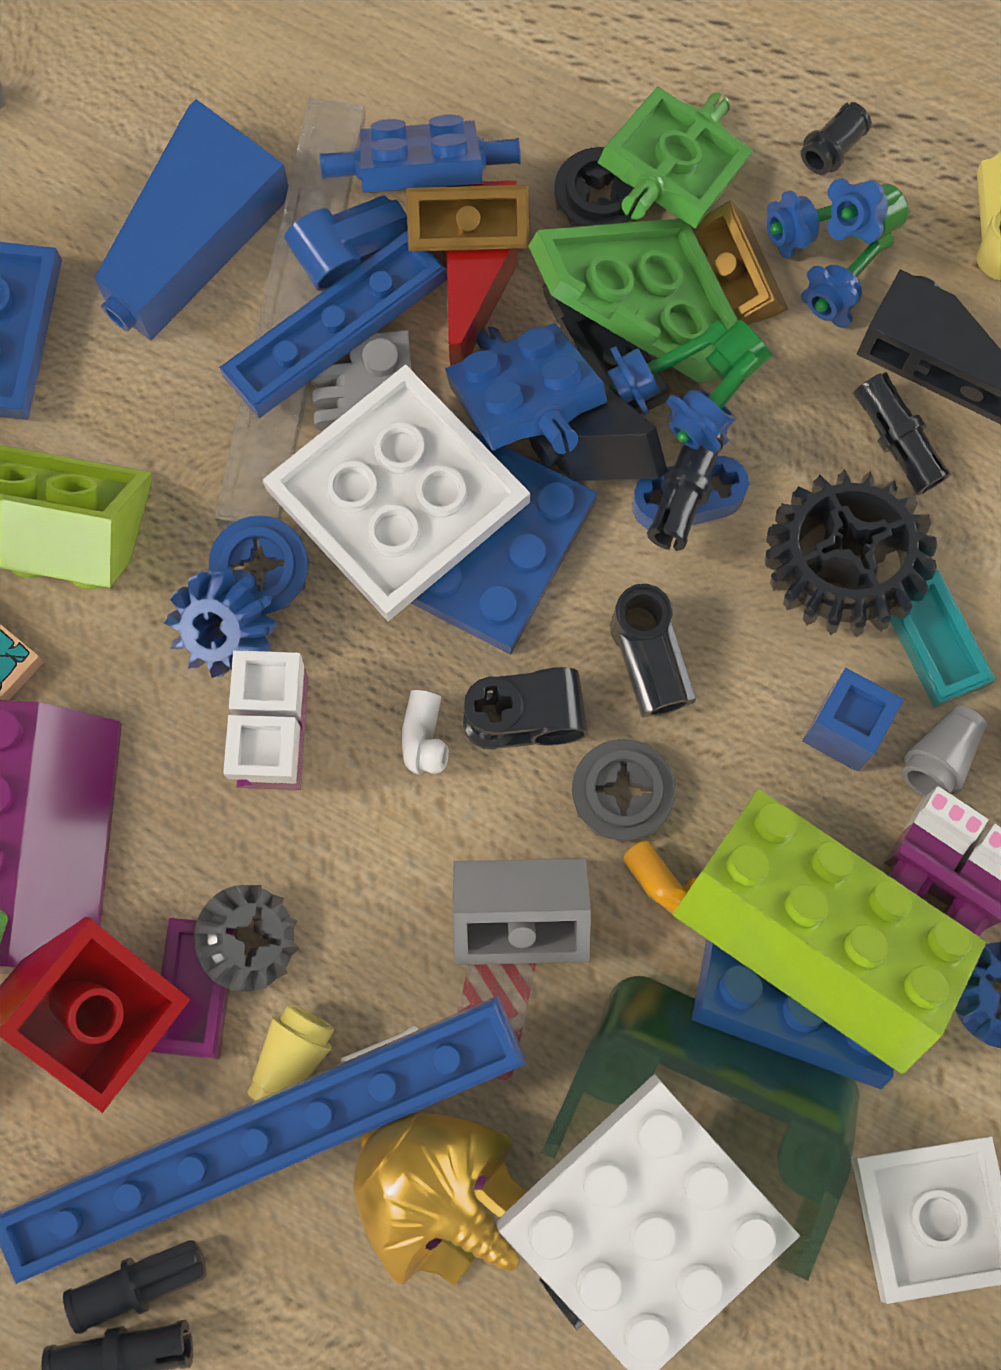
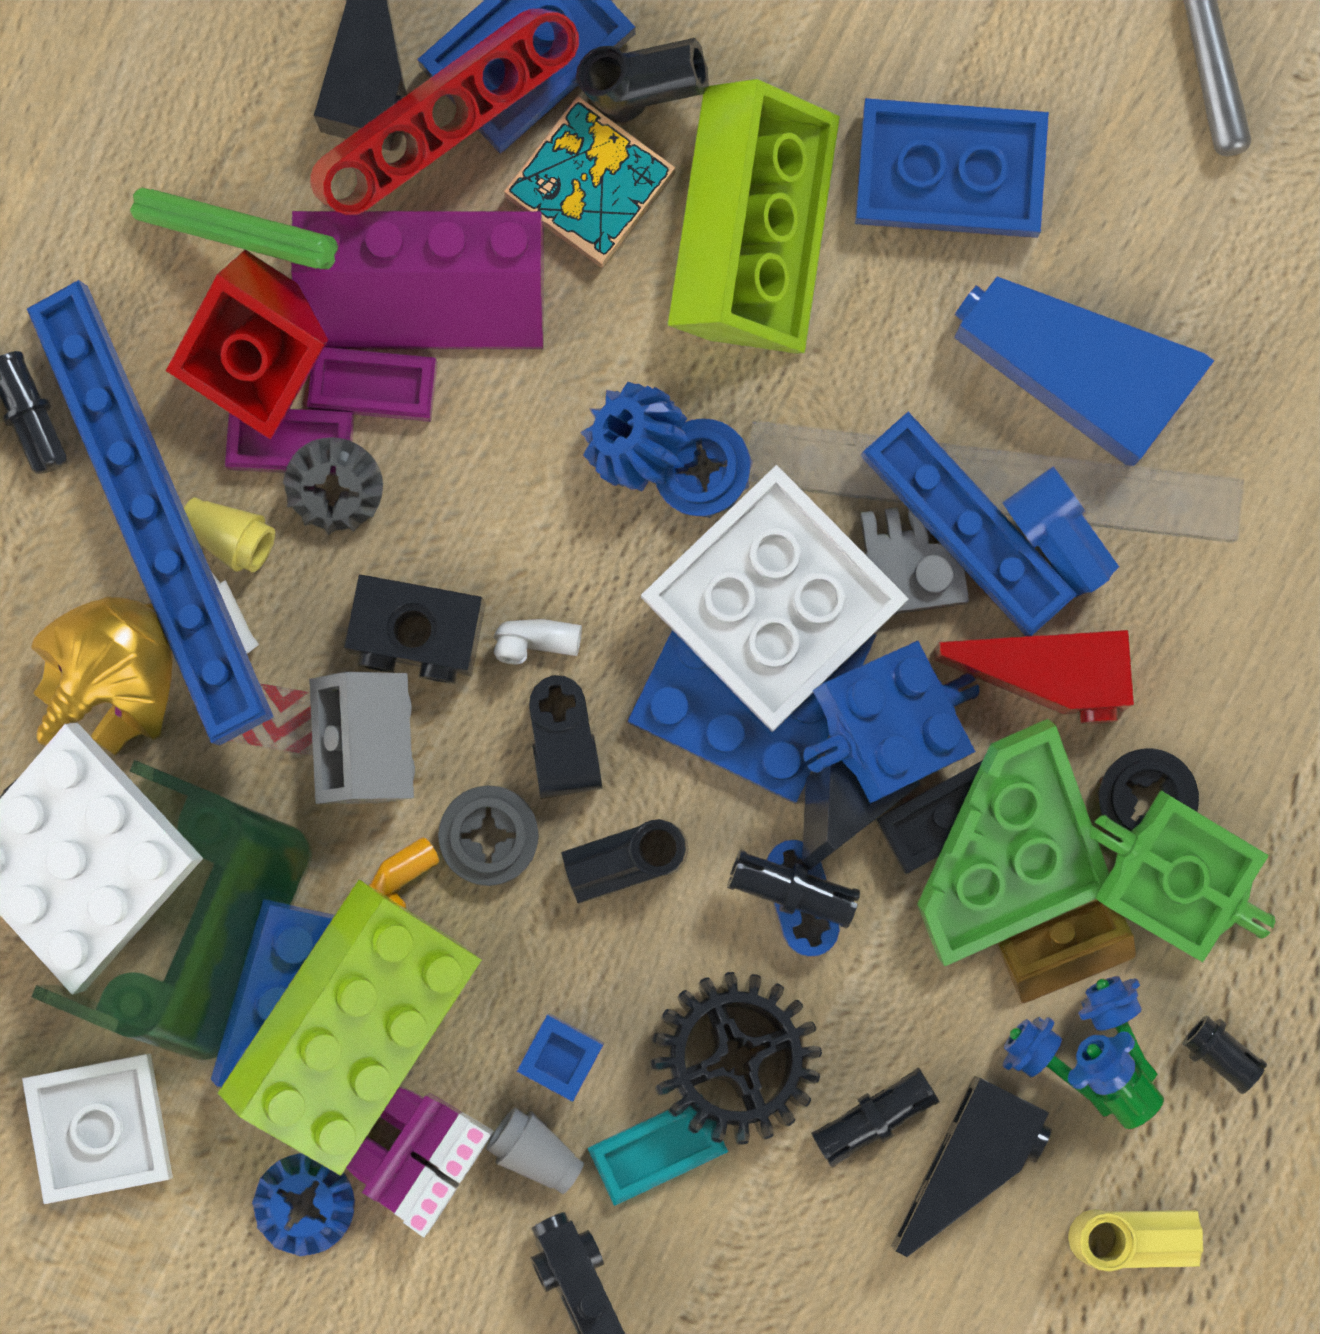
camera: 90 degrees right, 10 degrees up
white hips [223,651,309,790] -> none
blue plate [319,115,521,193] -> none
pearl gold slope [406,185,530,251] -> none
plant [607,319,773,453] -> none
none -> magenta tile [307,347,438,422]
none -> black brick [344,574,486,684]

